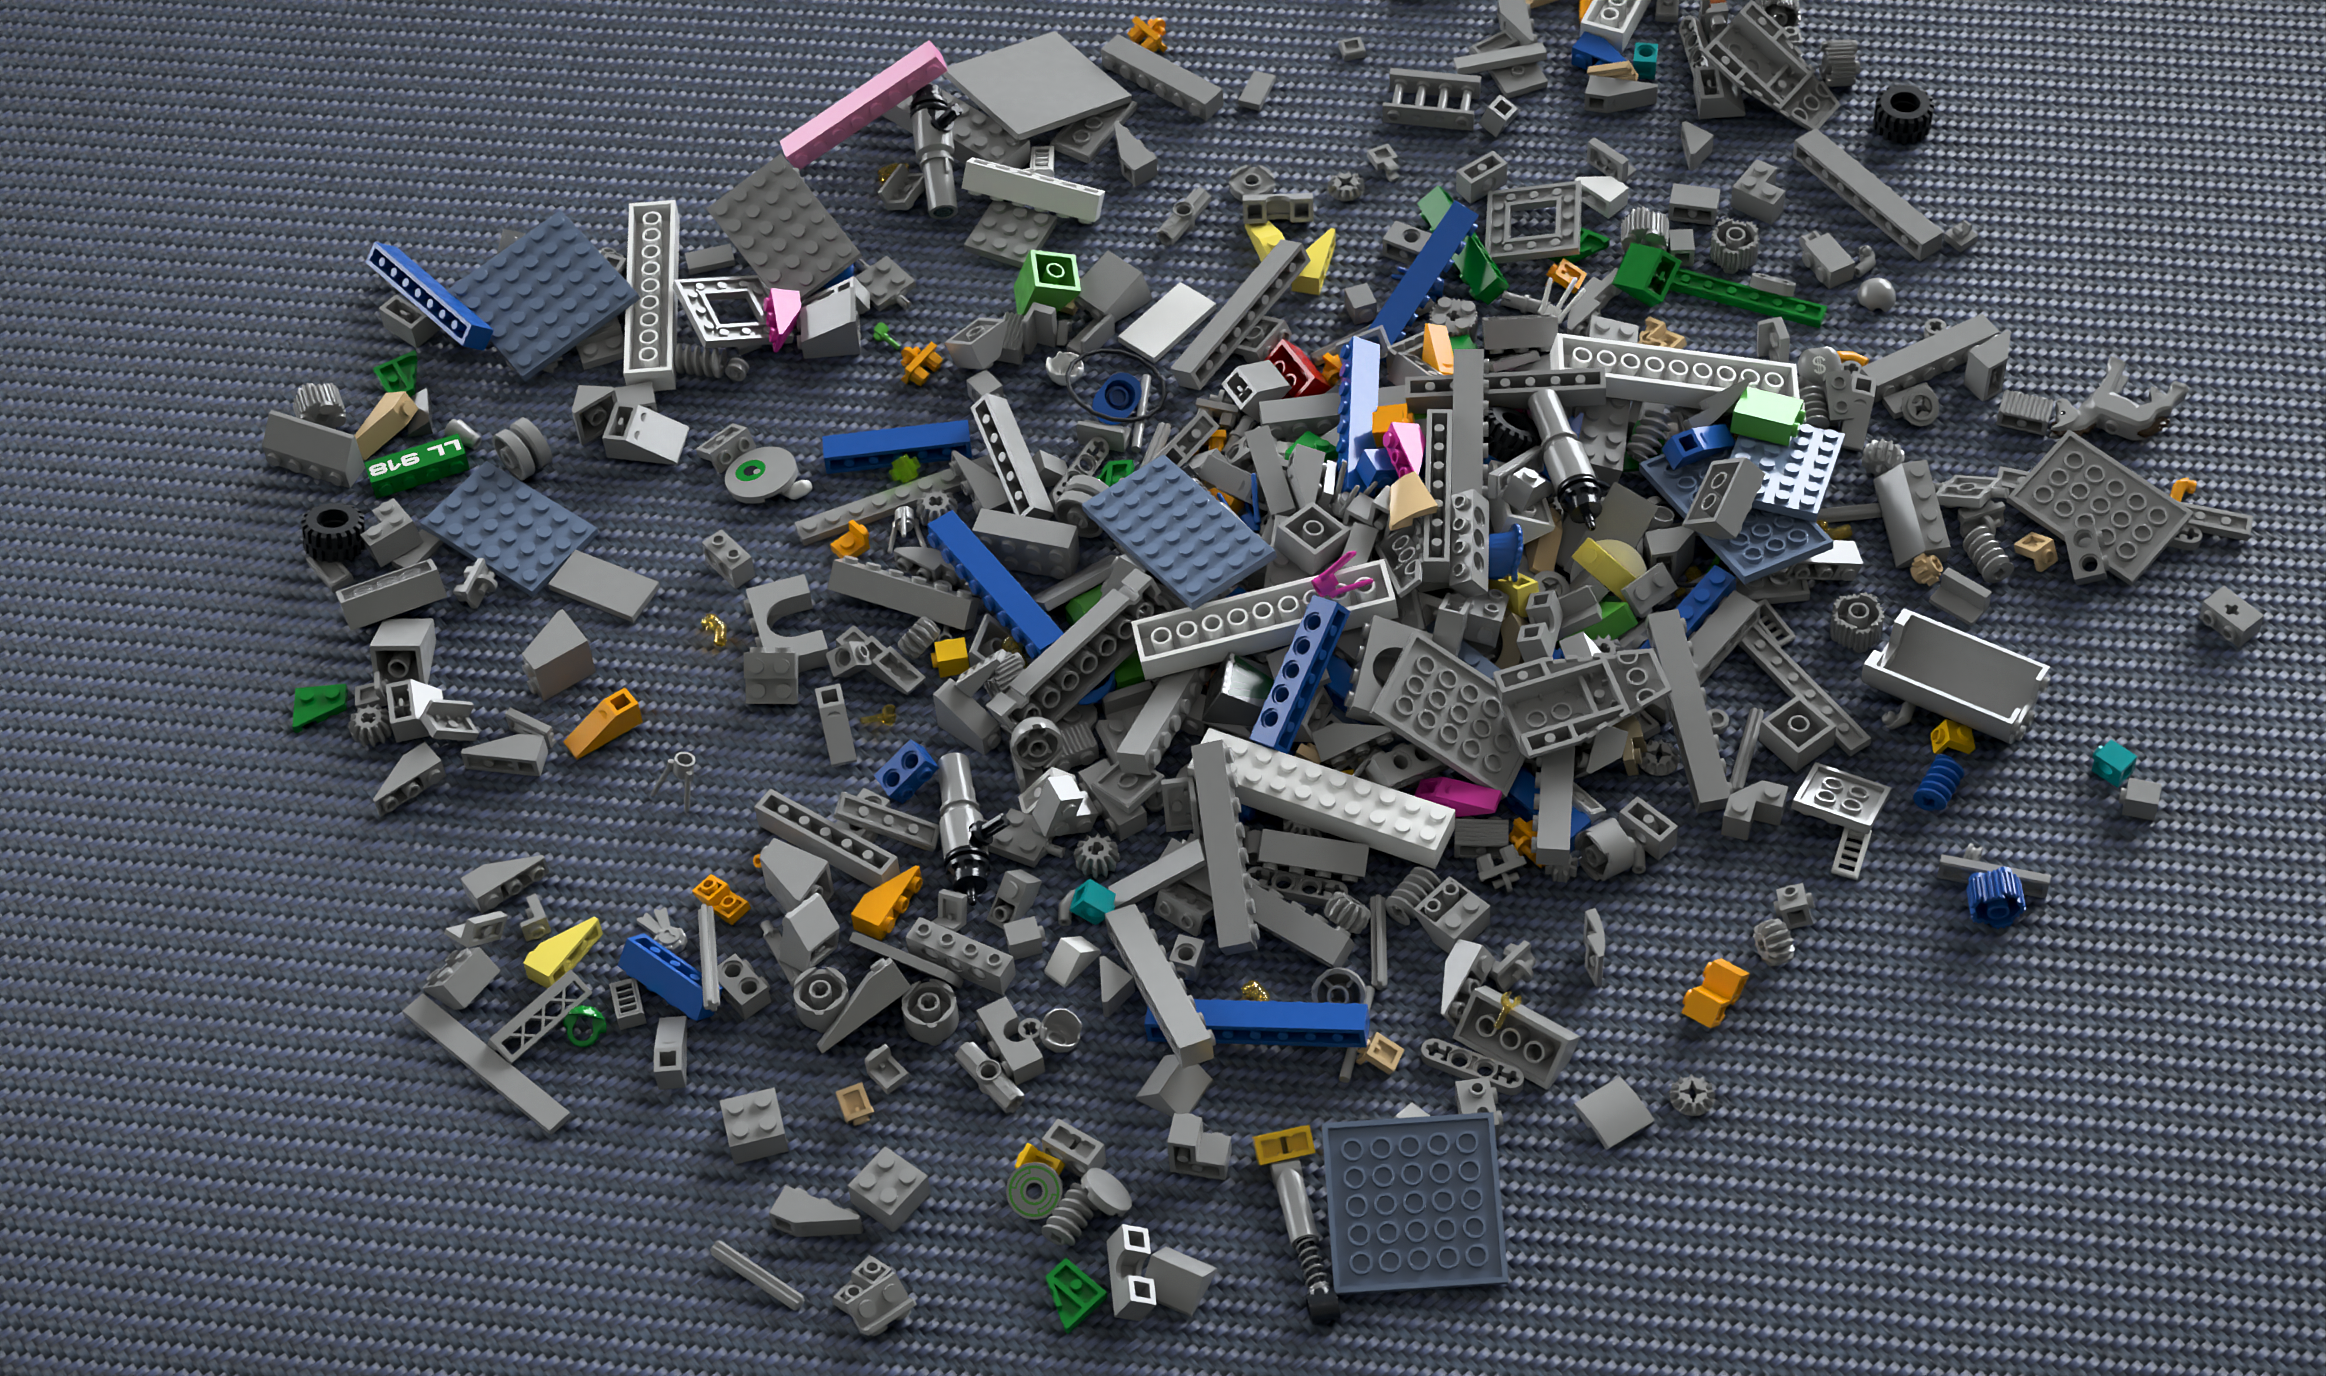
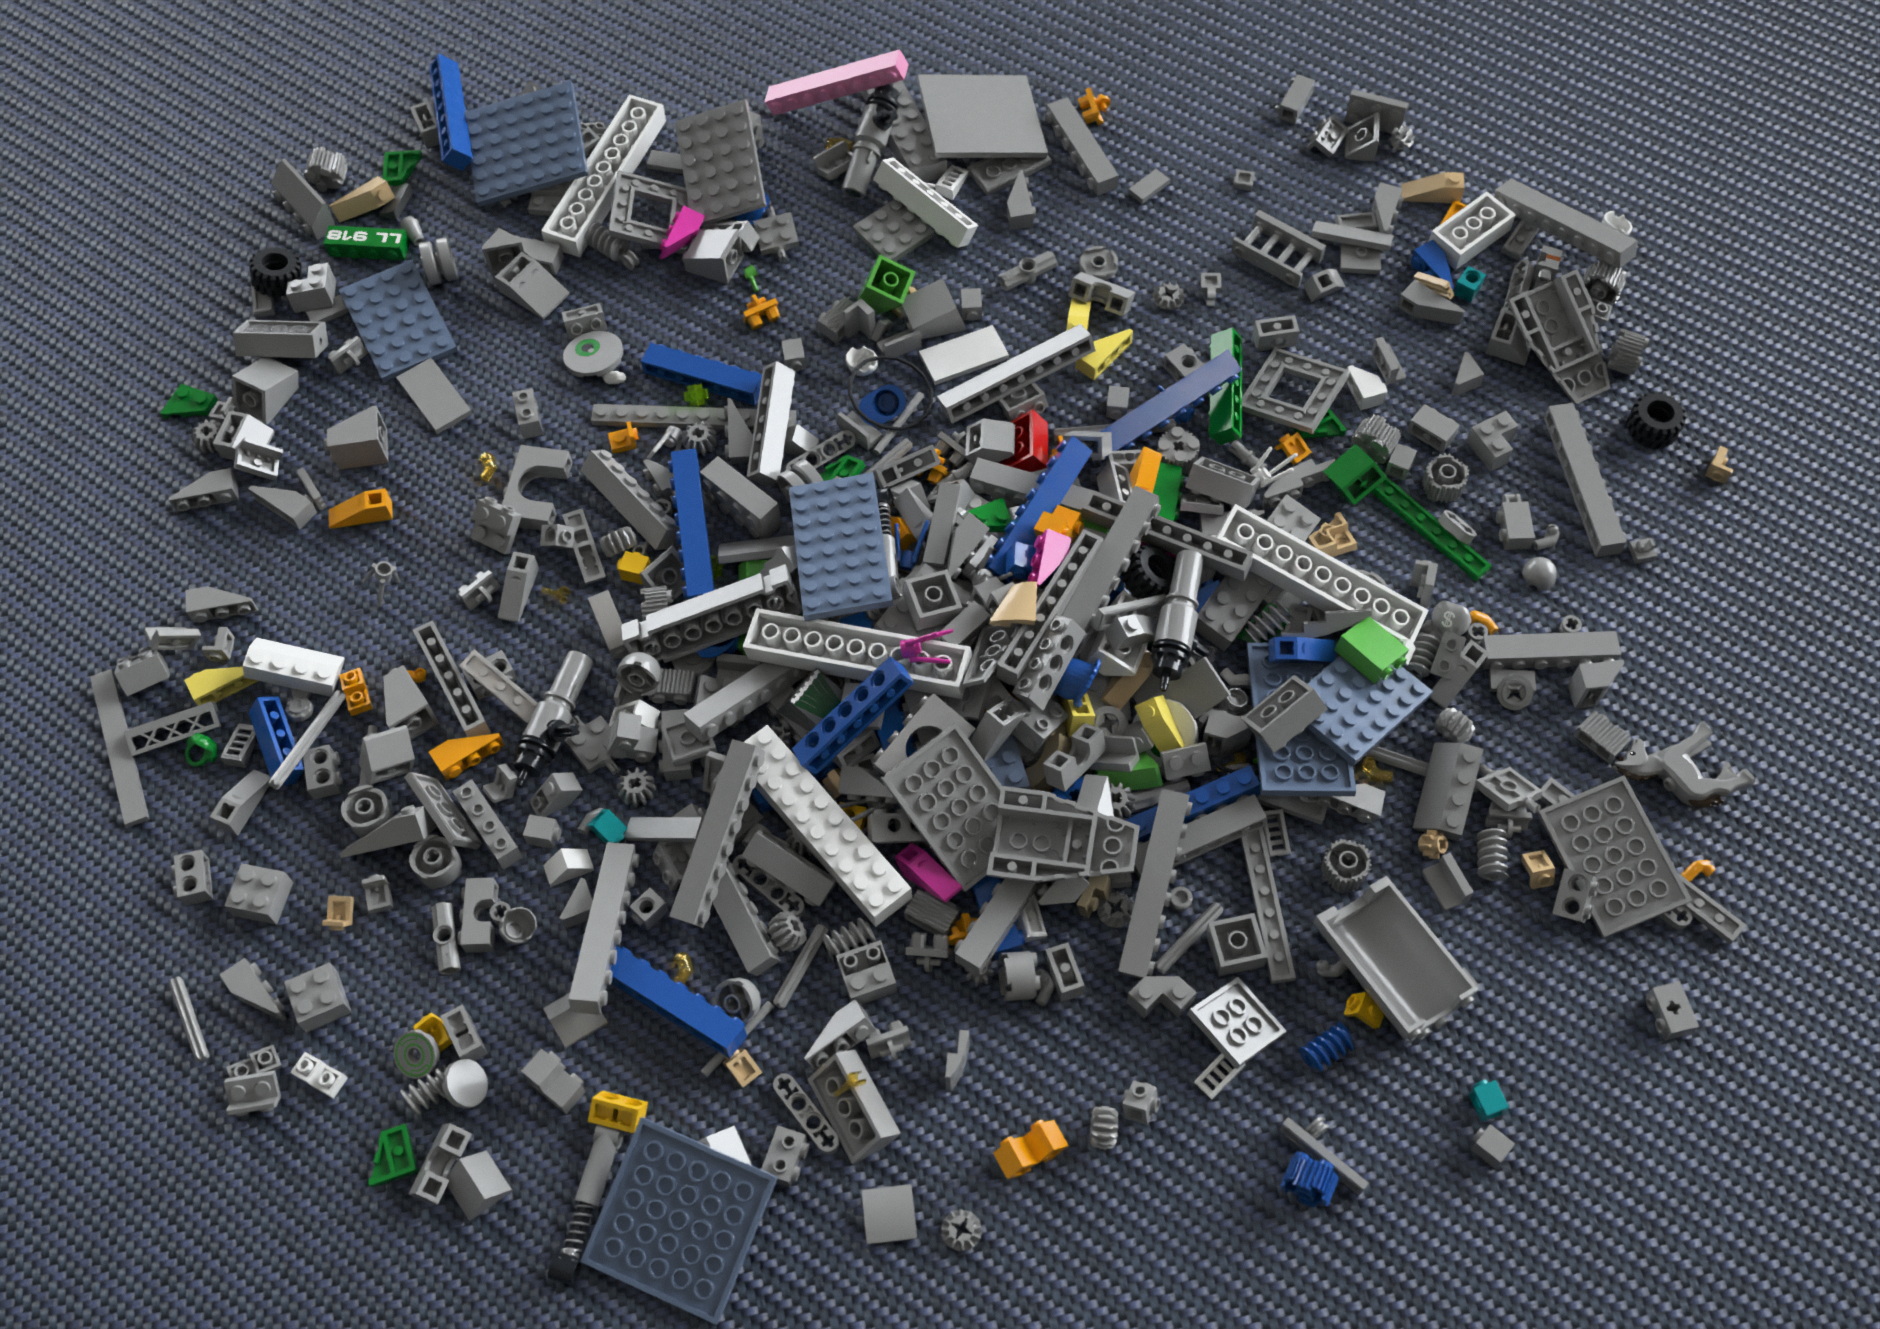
camera: 25 degrees right, 10 degrees up
blue brick [874,739,939,804] -> none
light grey slope [944,318,1007,370] -> none
light grey slope [955,649,1006,697] -> none
clear yellow arm [1001,635,1029,670] -> none
none -> light grey brick [171,849,213,906]
none -> white slope [243,638,345,697]
none -> white slope [290,1052,348,1099]
none -> light grey hips [458,570,501,611]
none -> light grey brick [961,288,982,321]
none -> tan bracket [1705,446,1733,484]

